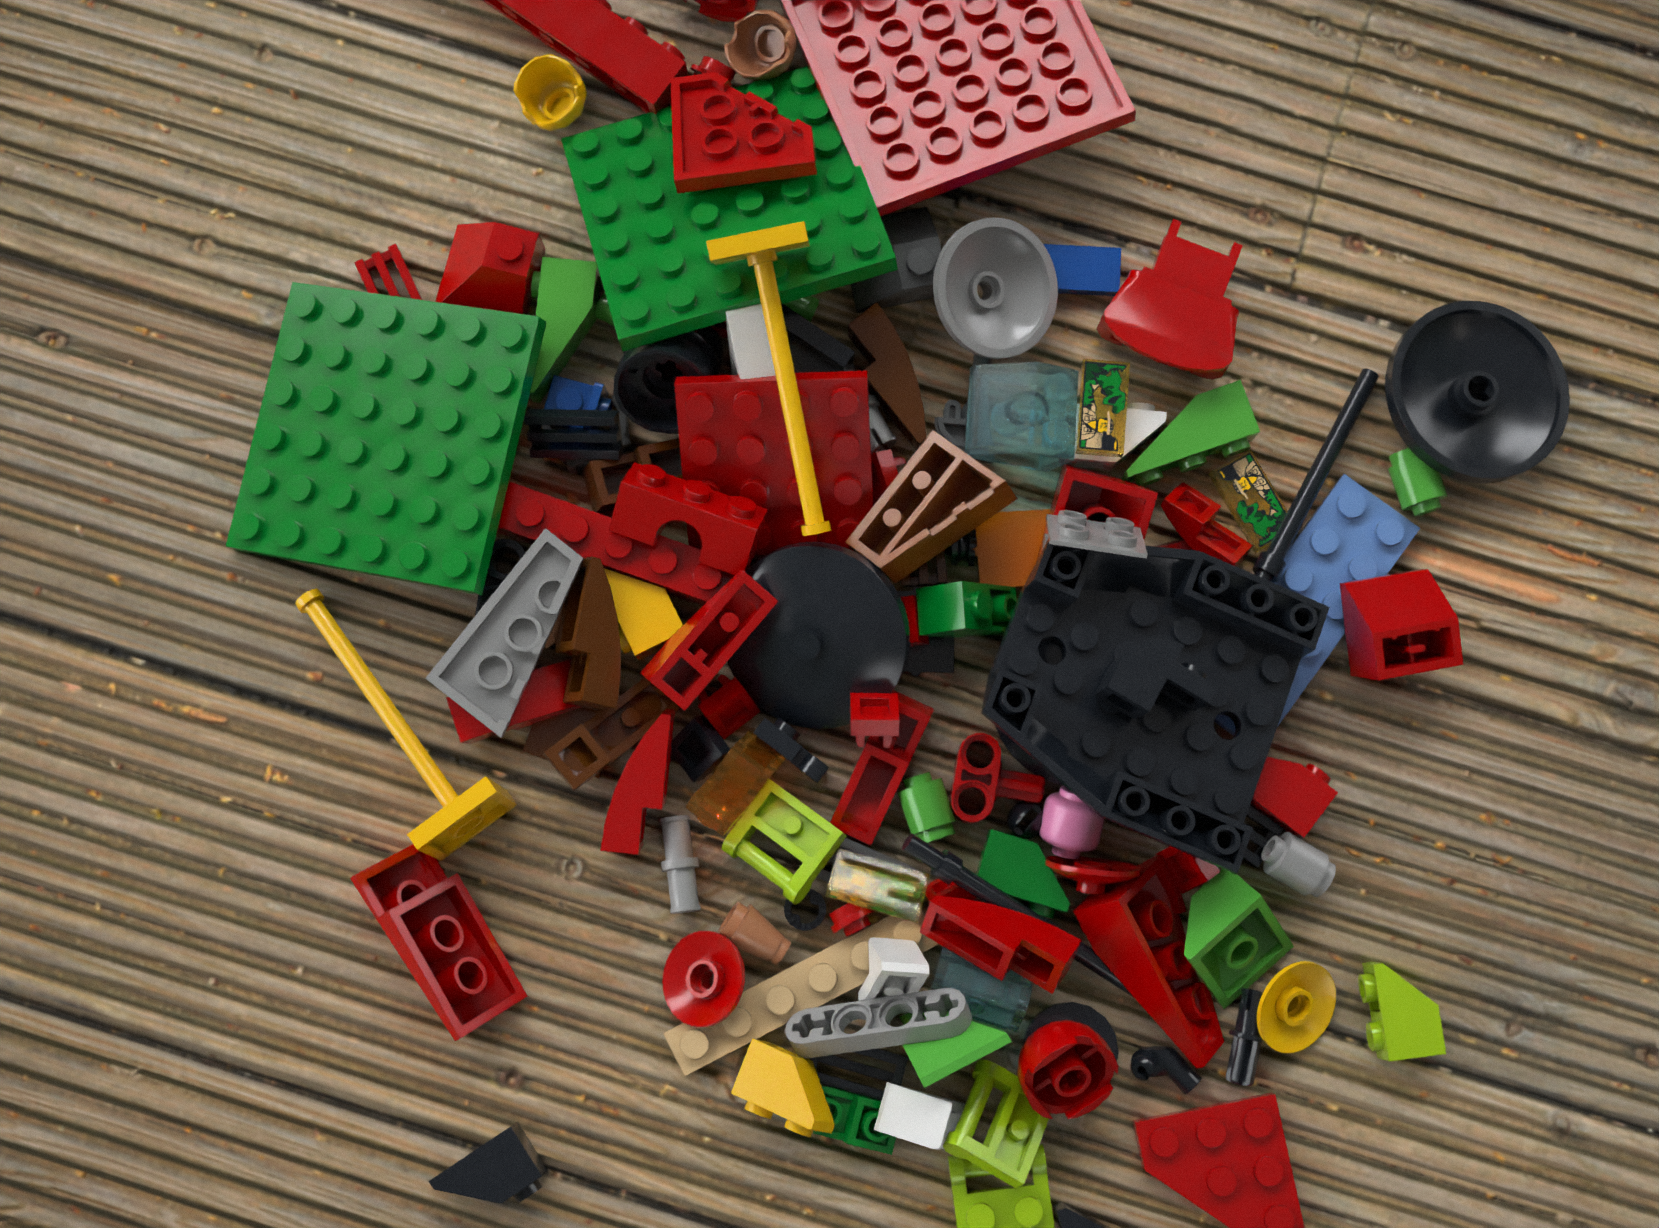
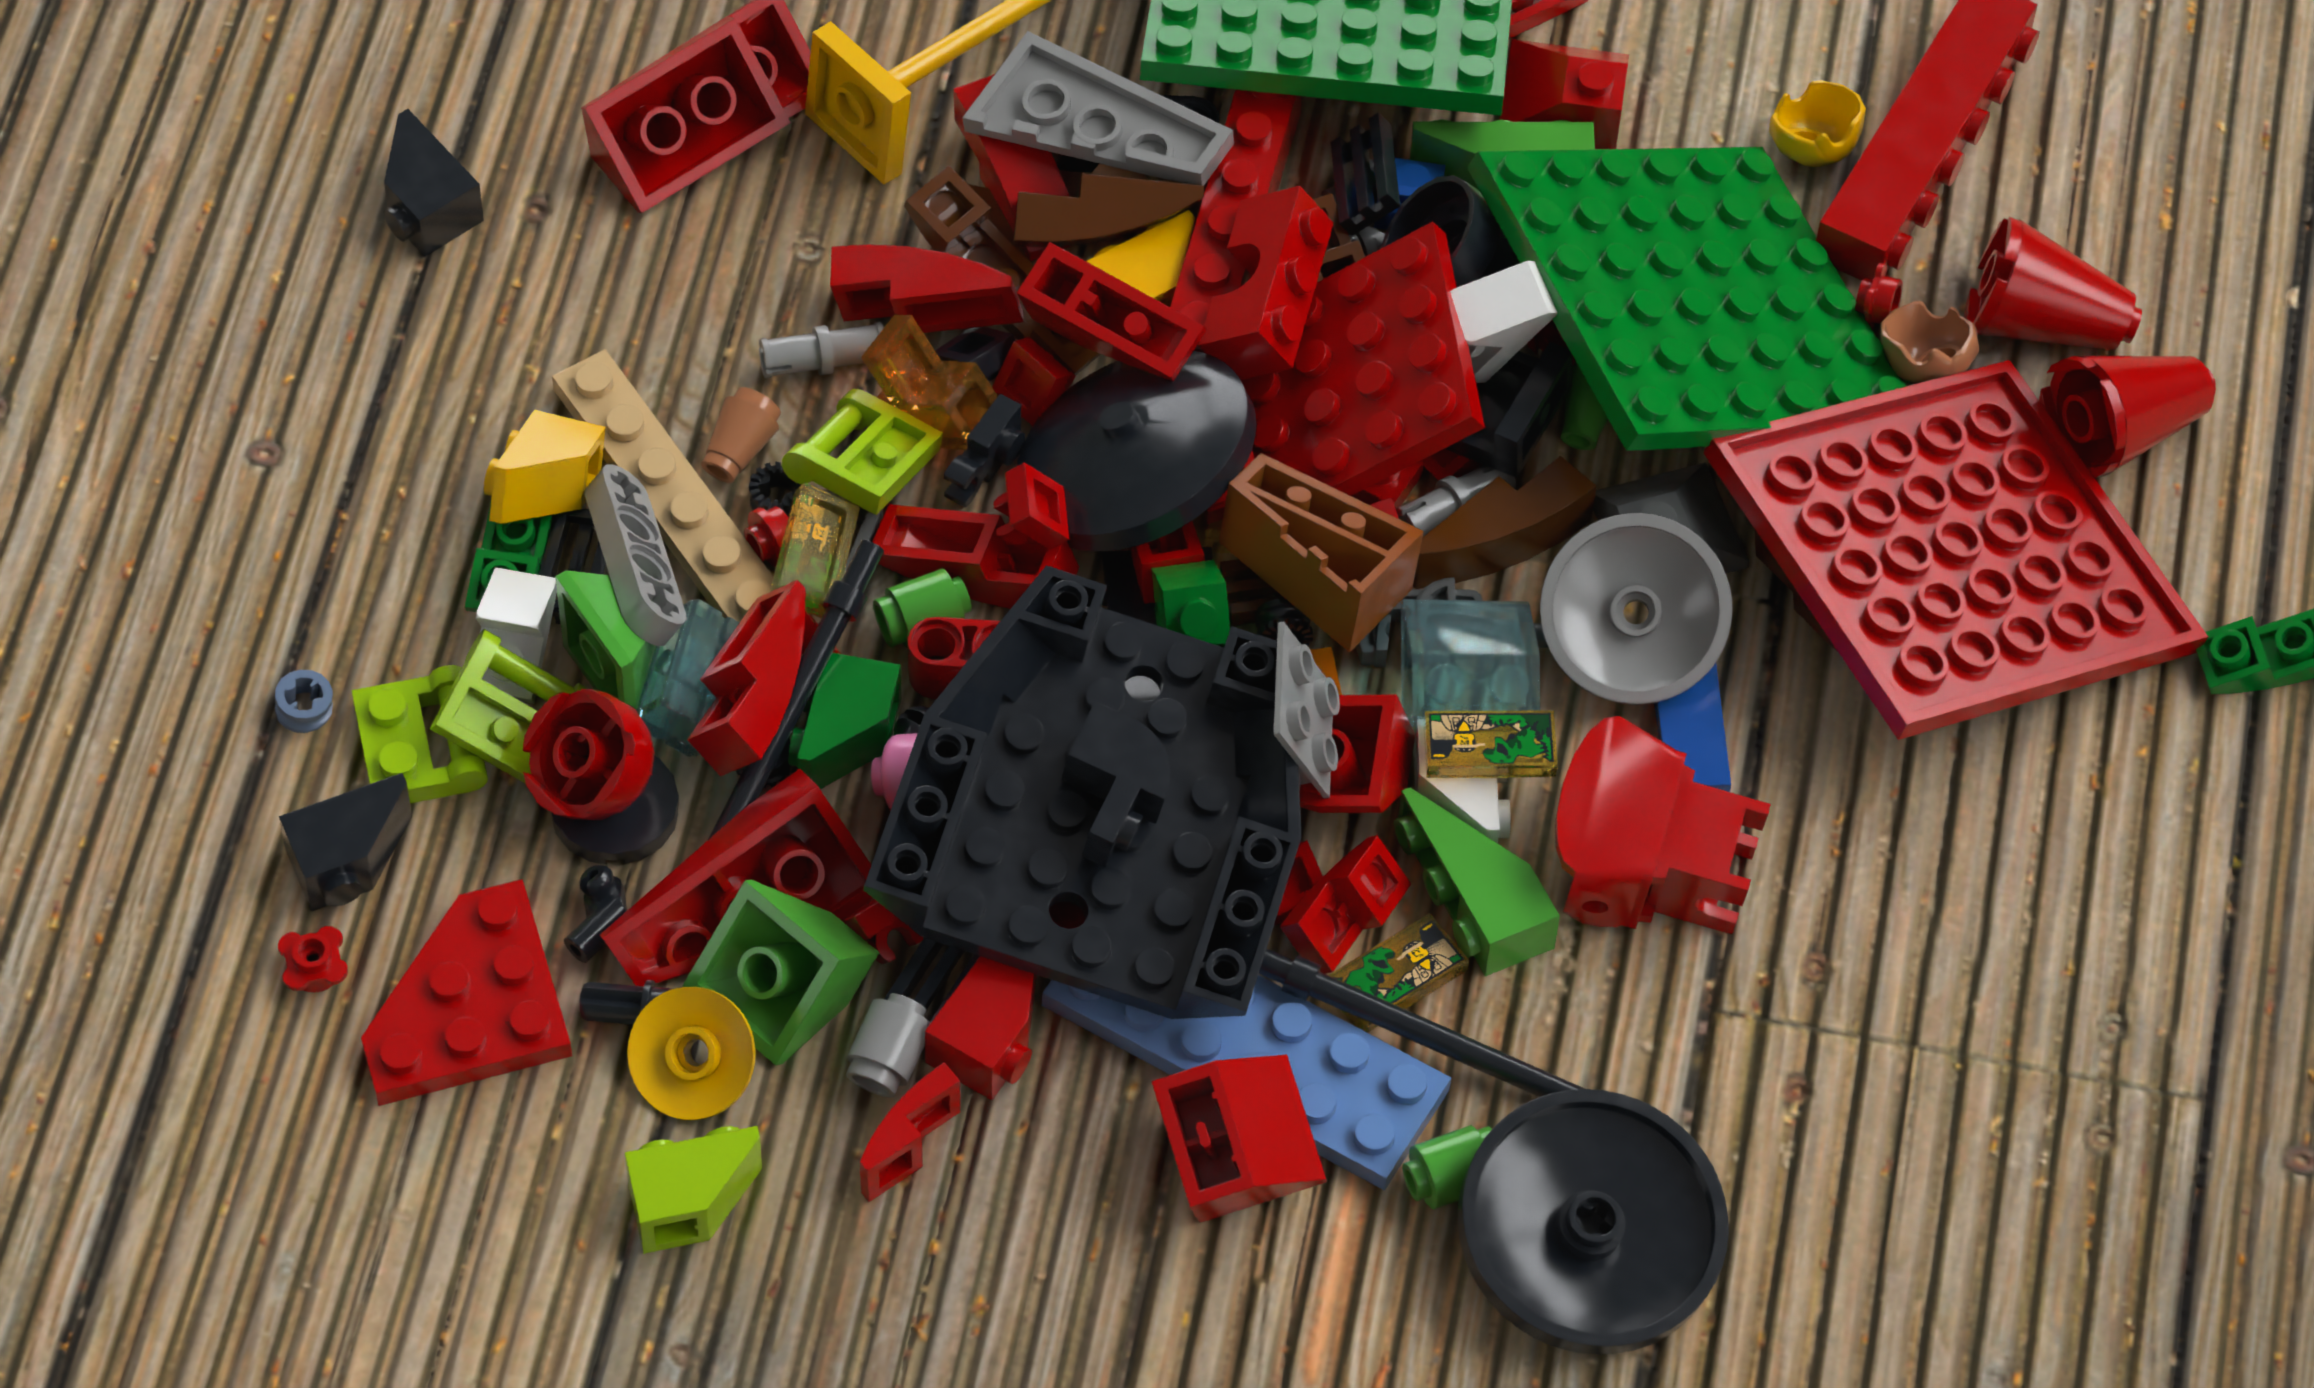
camera: 80 degrees right, 25 degrees down
red dish [662,931,745,1027] -> none
red plate [670,72,817,194] -> none
yellow tile [706,221,831,536] -> none
white slope [858,937,929,1013] -> none
red dish [1045,856,1141,894] -> none
none -> red slope [860,1062,961,1202]

